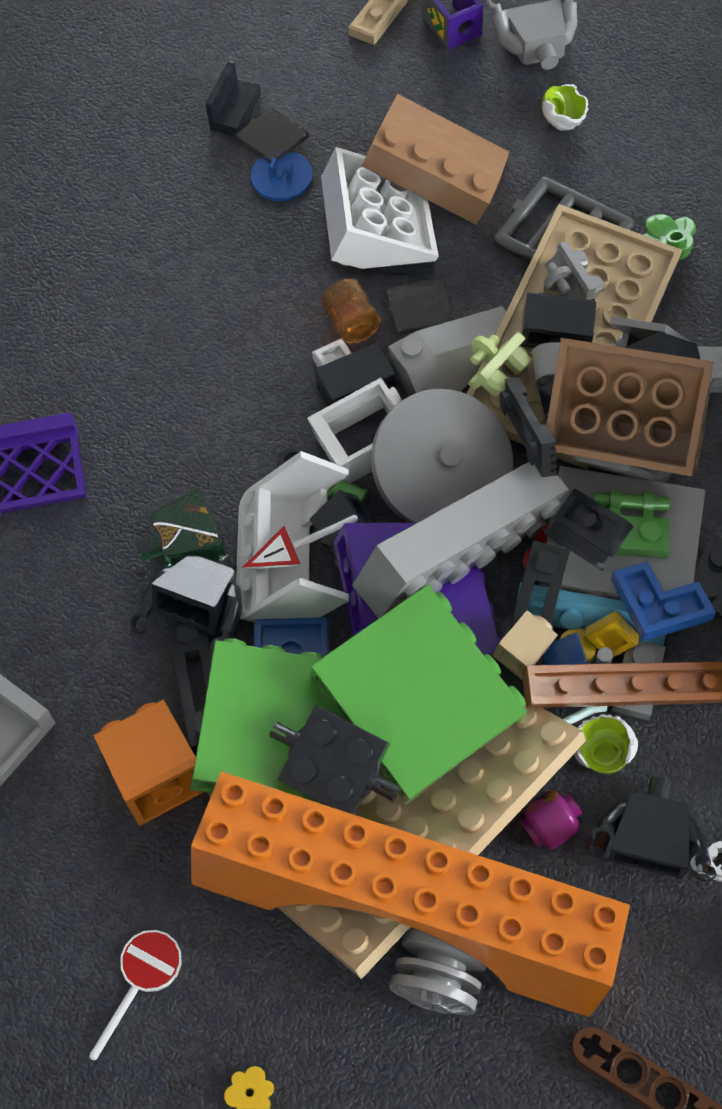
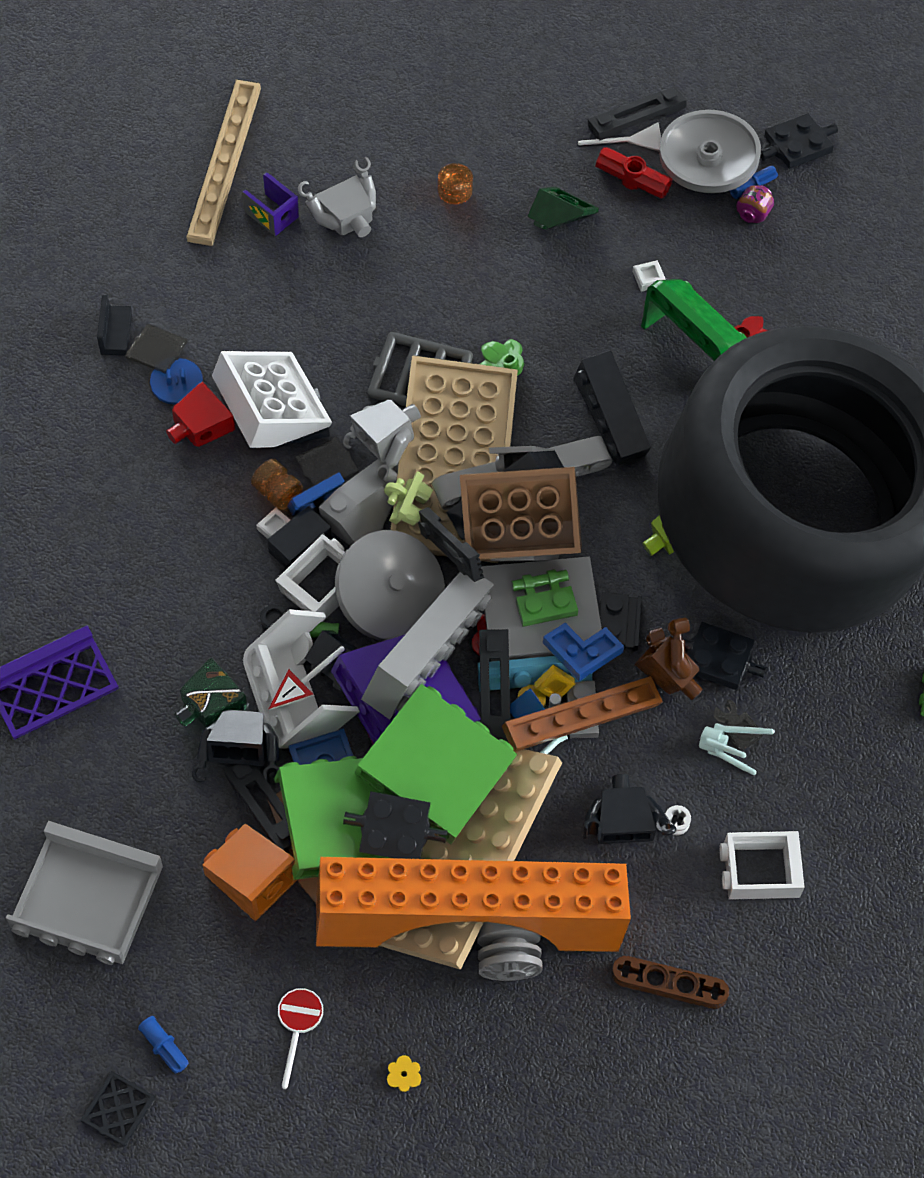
camera: 25 degrees left, 0 degrees up
medium nougat slope [362,94,509,225] -> none
tan brick [492,610,558,679] -> none
black brick [520,292,597,348] -> none
magenta head [520,790,582,850] -> none
lime hair [542,84,588,131] -> none
black plate [543,488,634,571] -> none
light grey hips [544,242,605,300] -> none
lime hair [574,714,638,775] -> none
none -> red torso [166,381,235,447]
none -> blue plate [287,472,345,516]
none -> light grey torso [343,400,421,483]
none -> clear orange wheel [438,163,473,204]

